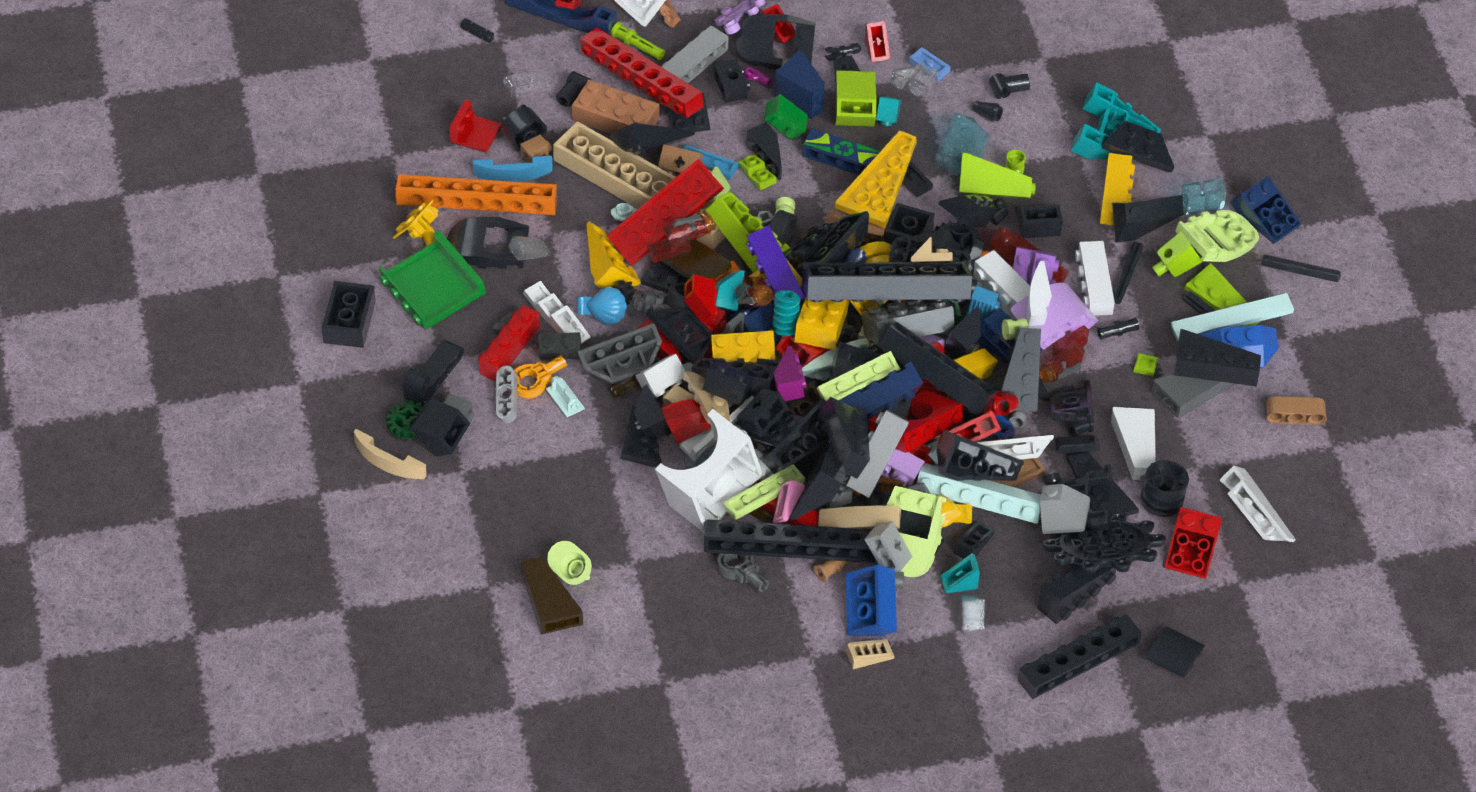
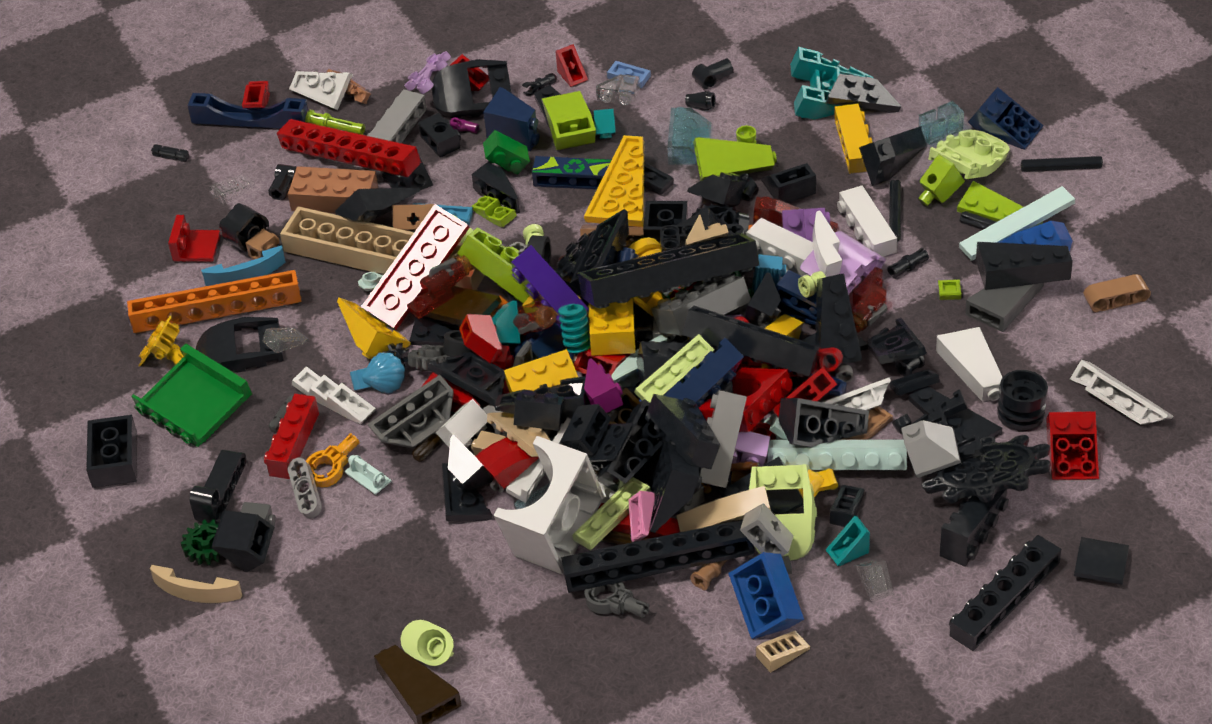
camera: 10 degrees left, 5 degrees down
pearl dark grey brick [539,332,581,359] -> none

